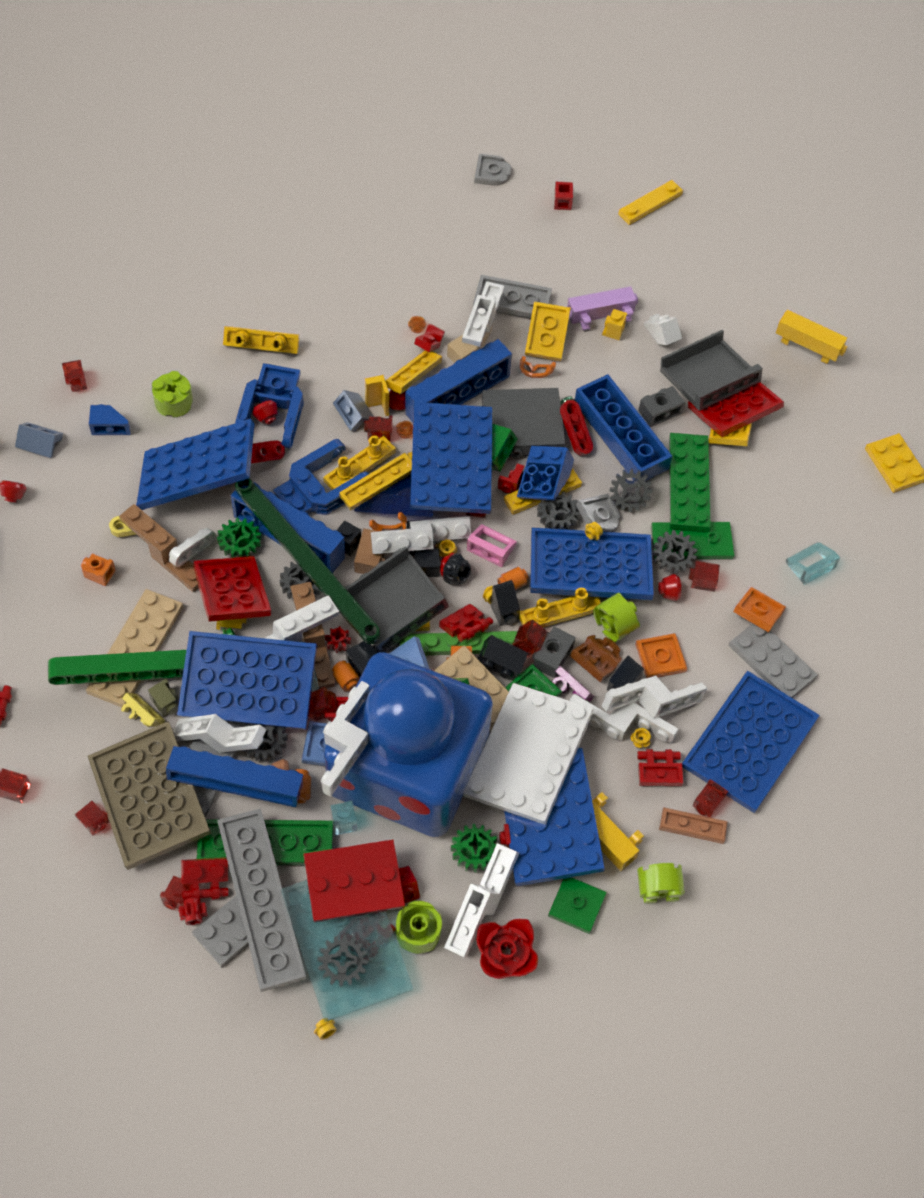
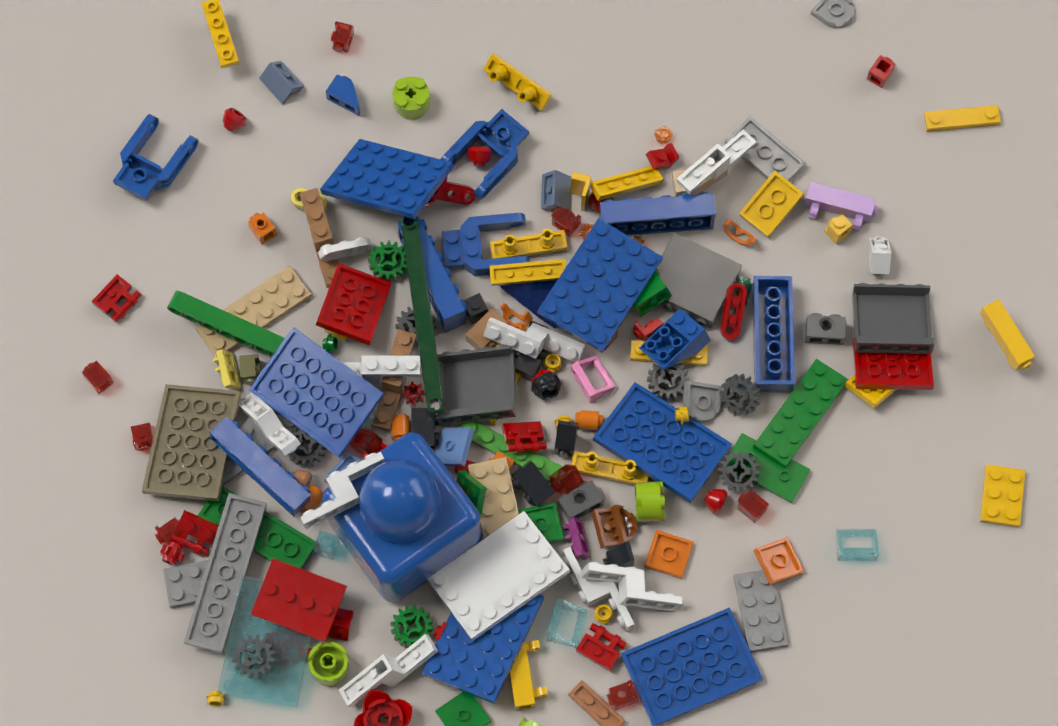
camera: 35 degrees right, 10 degrees up
none -> clear light blue tile [547,598,587,648]

